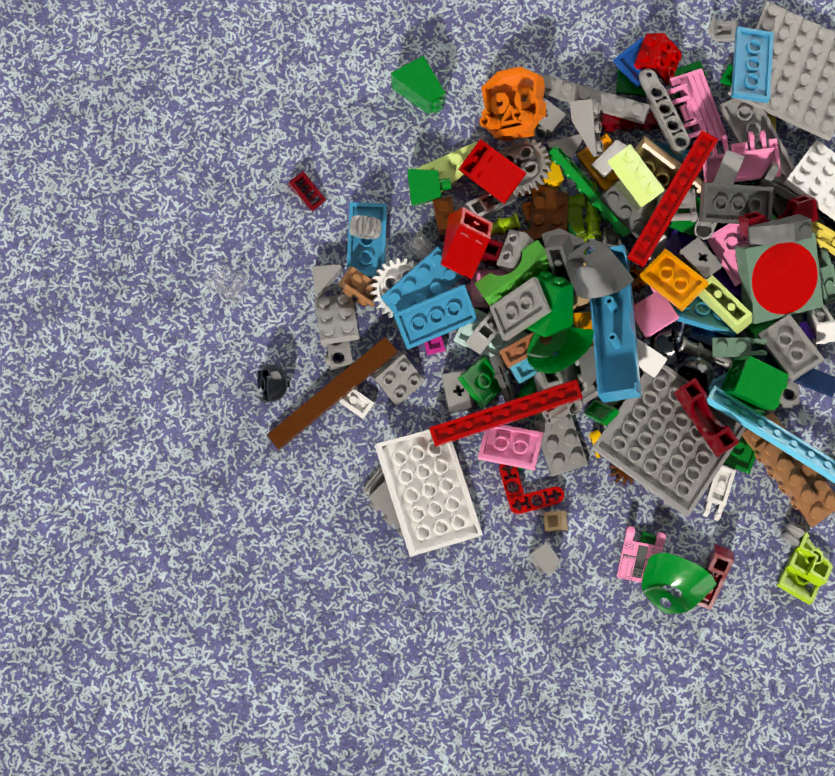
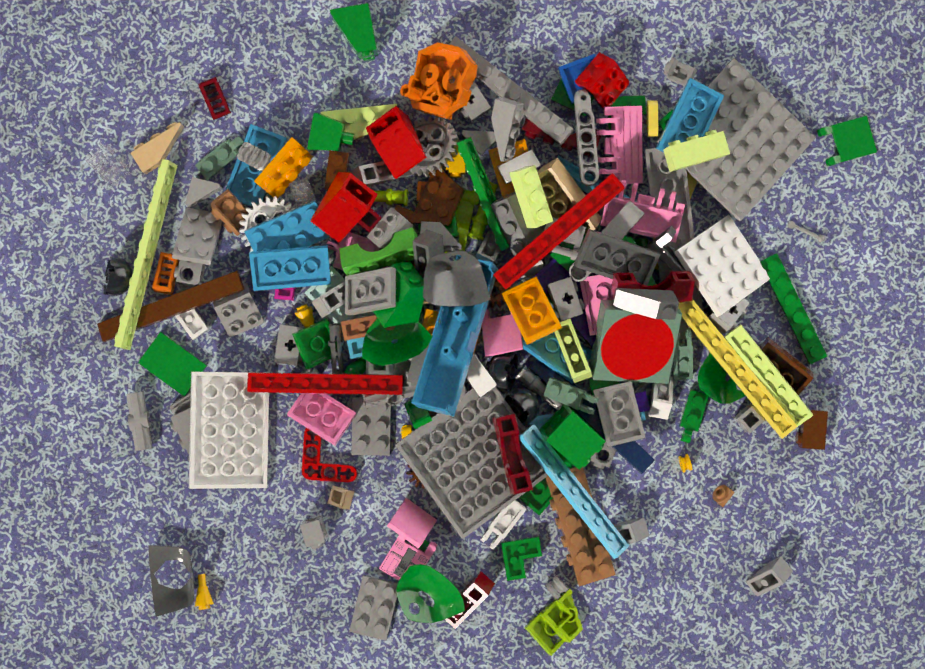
camera: 25 degrees right, 10 degrees up
none -> yellowish green plate [114,159,178,350]
none -> light grey piece [126,391,153,451]
none -> tan slope [131,122,184,174]
none -> green tile [138,332,208,396]
none -> dark grey piece [148,545,194,617]
none -> orange slope [152,252,179,295]
none -> sand green hinge [195,136,244,180]
none -> yellow cone [195,574,214,610]
none -> light orange plate [254,137,313,199]
none -> yellow cone [294,304,314,327]
none -> light grey plate [349,575,398,641]
none -> bright pink tile [387,498,437,549]
none -> green plate [501,536,542,581]
none -> light yellow beam [647,100,658,137]
none -> yellowish green brick [663,130,730,172]

